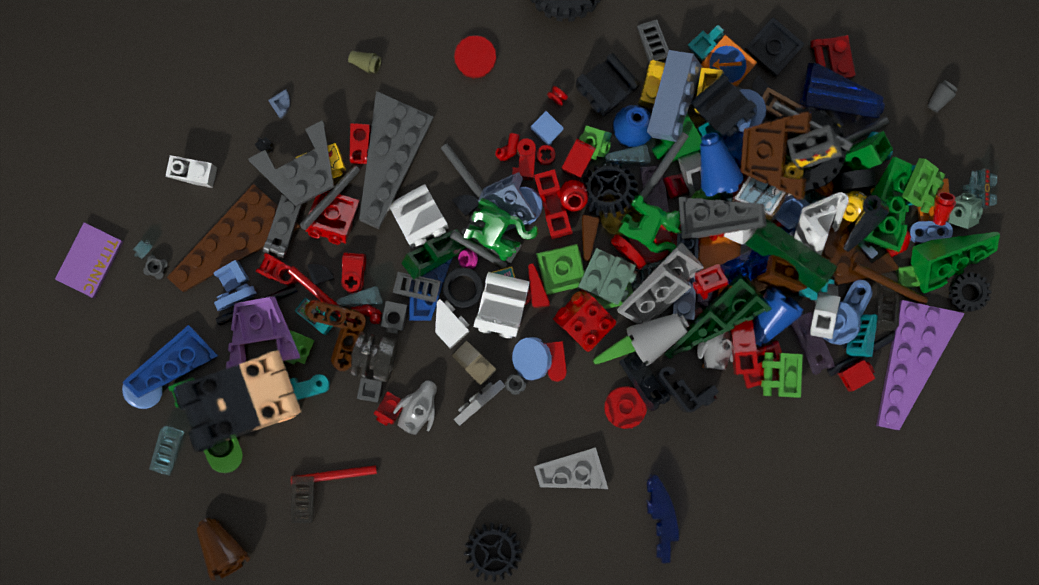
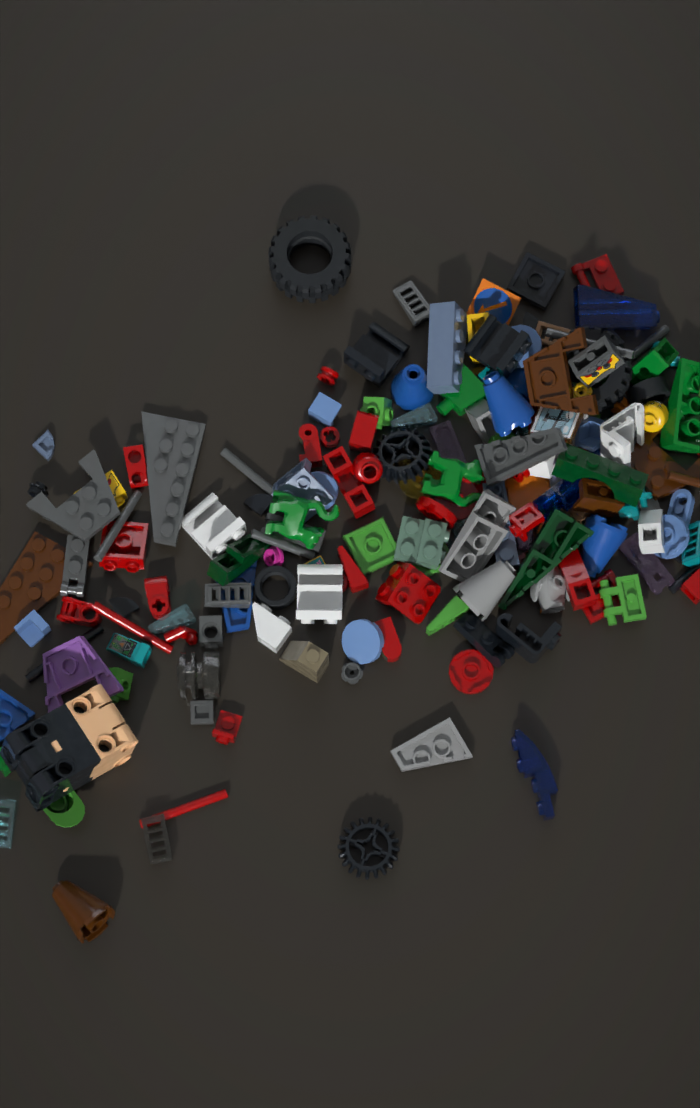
camera: 15 degrees left, 10 degrees down
medium blue plate [214,284,257,311] -> none
teal leg [290,374,330,400] -> none
reddish brown beam [304,300,366,371] -> none
olive cone [348,51,381,74] -> none
light grey animal [393,381,437,435] -> none
red tile [454,36,496,78] -> none
light grey plate [454,380,505,426] -> none
red arm [495,133,520,161] -> none
reddish brown slope [582,215,599,262] -> none
yellow brick [639,60,665,109] -> none
dark grey bar [639,132,689,202] -> none
dark red tile [663,173,689,199] -> none
teal plate [688,25,724,62] -> none
black piece [843,195,889,252] -> none
sand blue tile [858,240,878,260] -> none

